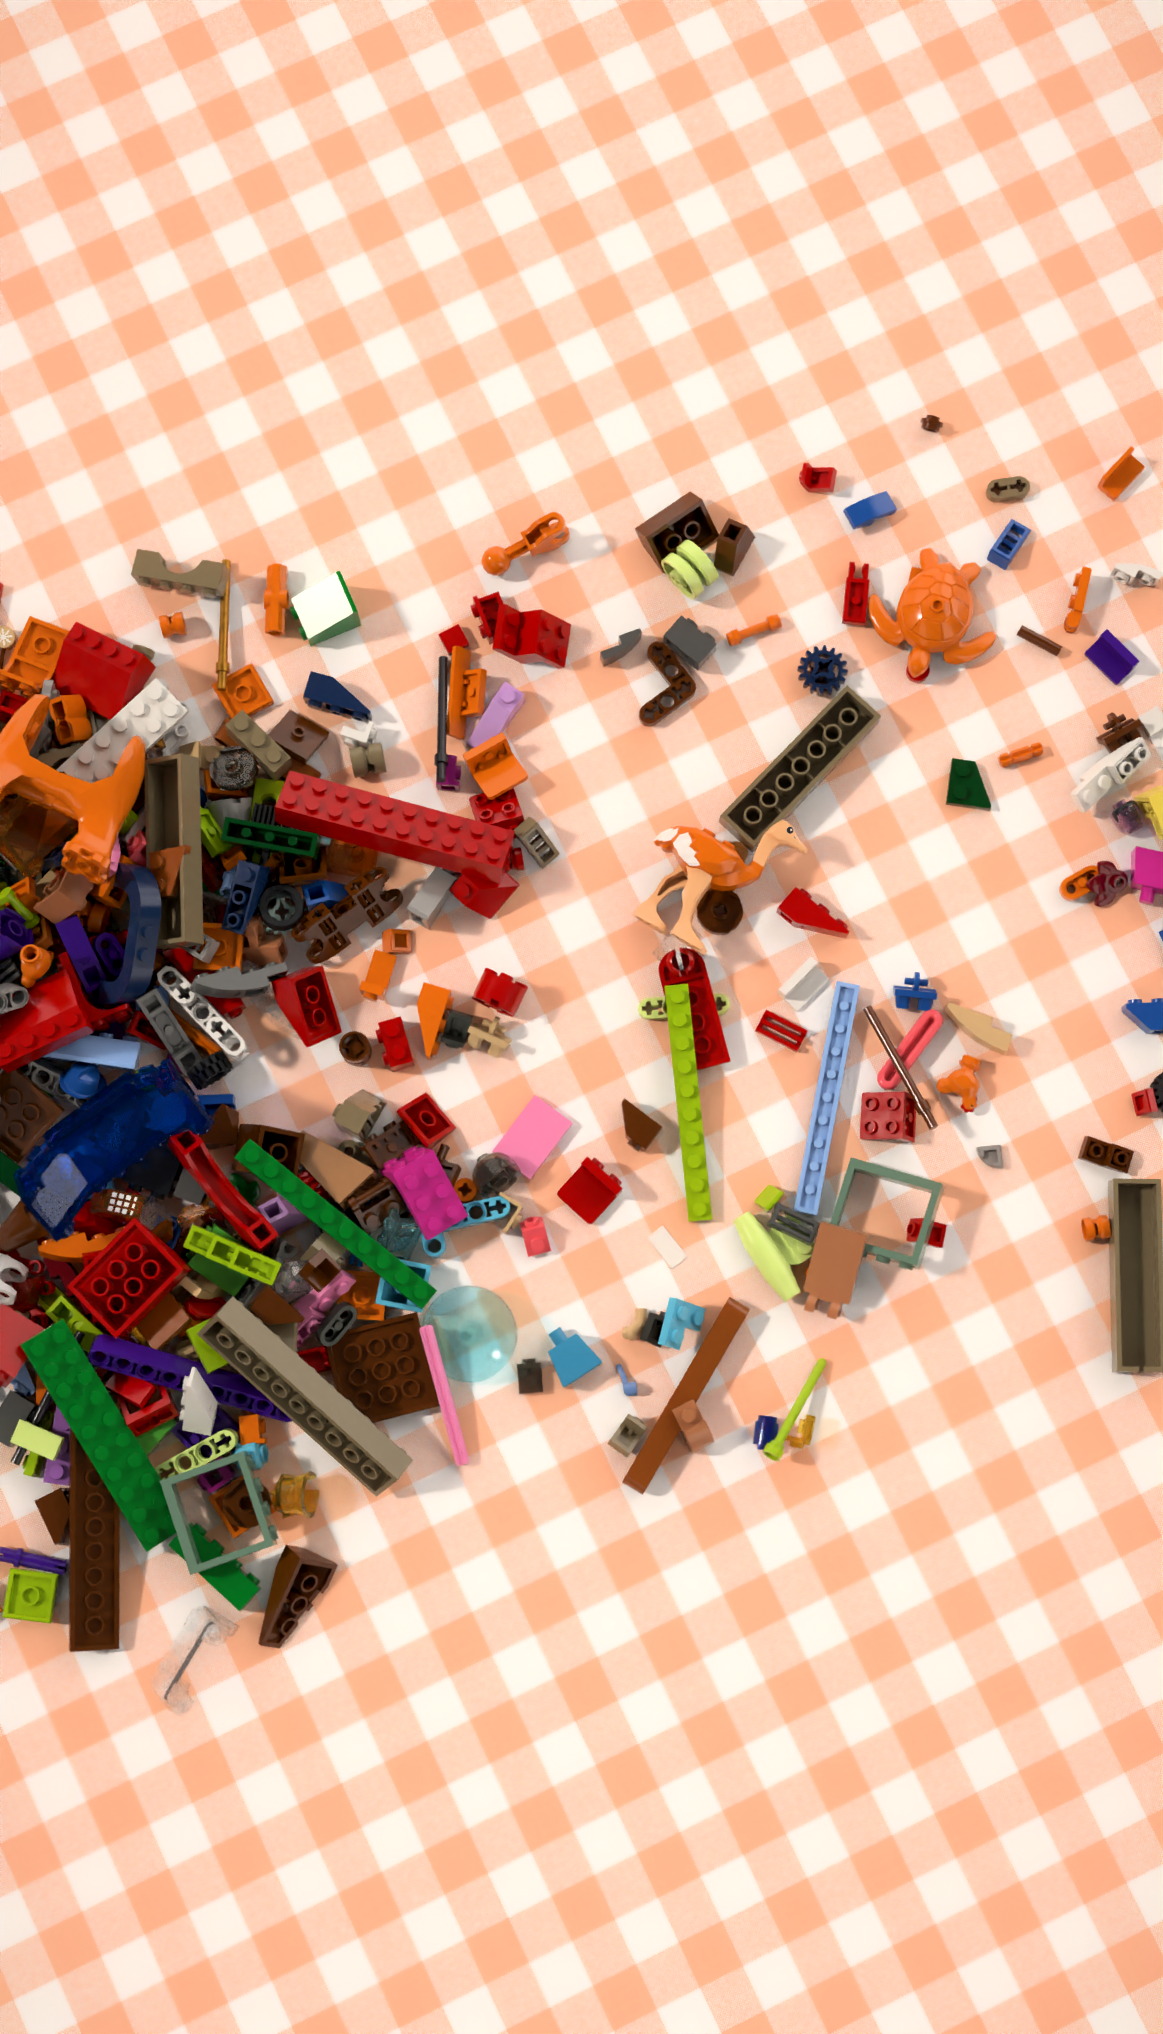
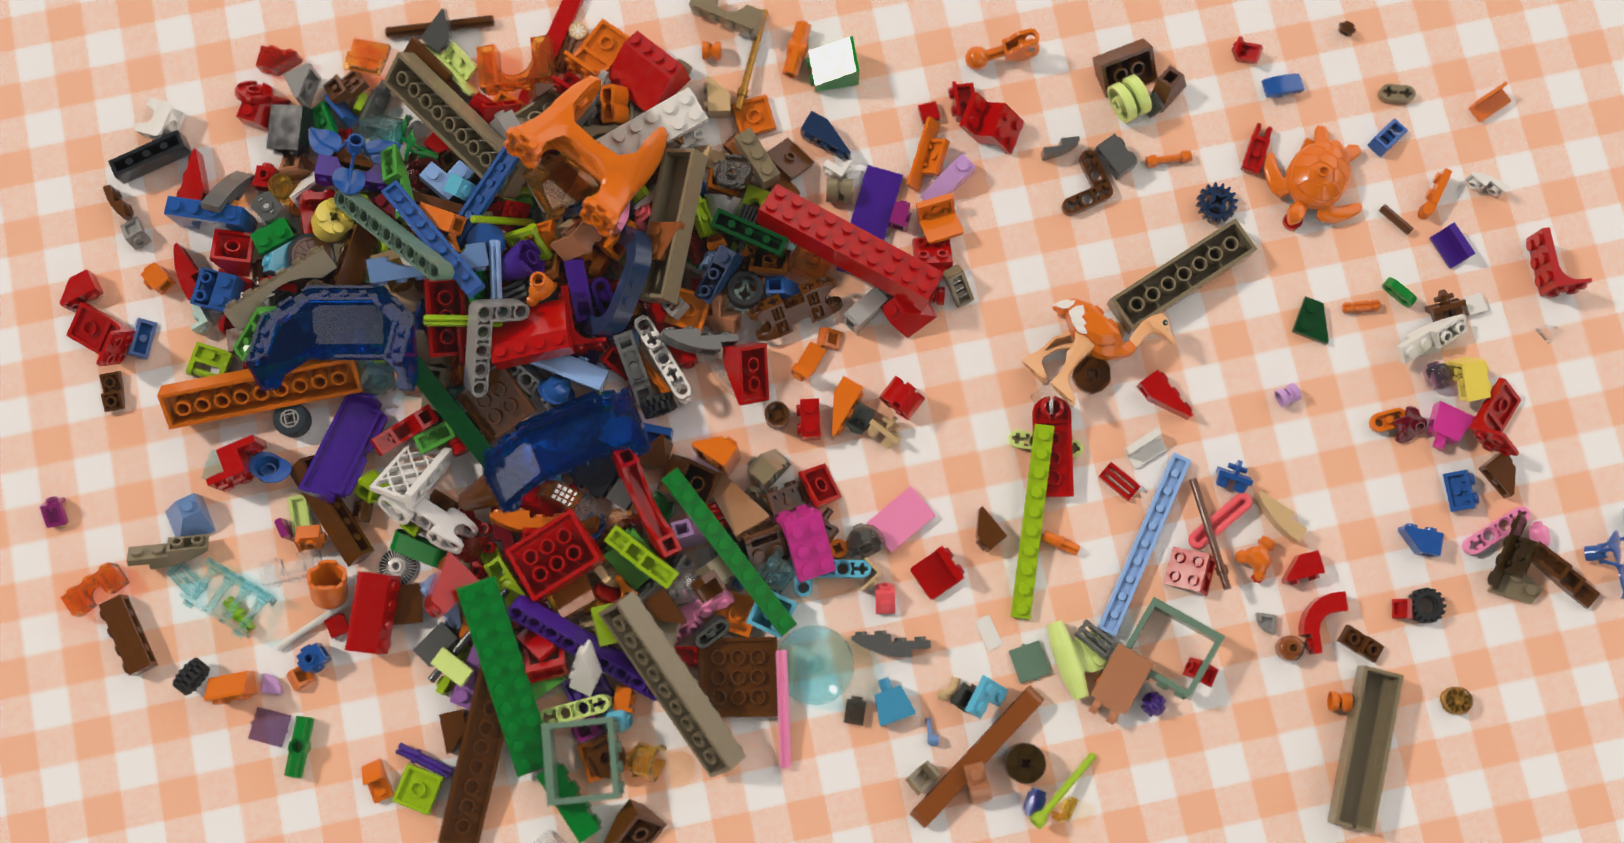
camera: 15 degrees right, 0 degrees up
black bar [434,656,448,783] -> none
lime slope [754,1185,783,1213] -> none
none -> orange bar [614,575,638,598]
none -> orange slope [691,436,741,477]
none -> tan slope [703,76,731,118]
none -> dark purple tile [836,165,903,276]
none -> dark grey slope [851,630,931,657]
none -> dark brown brick [1004,743,1046,784]
none -> sand green piece [1008,640,1051,684]
none -> orange axle [1041,530,1080,555]
none -> dark purple gear [1141,691,1167,717]
none -> dark grey tile [1147,92,1166,119]
none -> lavender wheel [1274,382,1302,408]
none -> dark orange head [1275,635,1304,661]
none -> red slope [1281,550,1325,586]
none -> red arch [1298,591,1349,654]
none -> green beam [1382,277,1417,308]

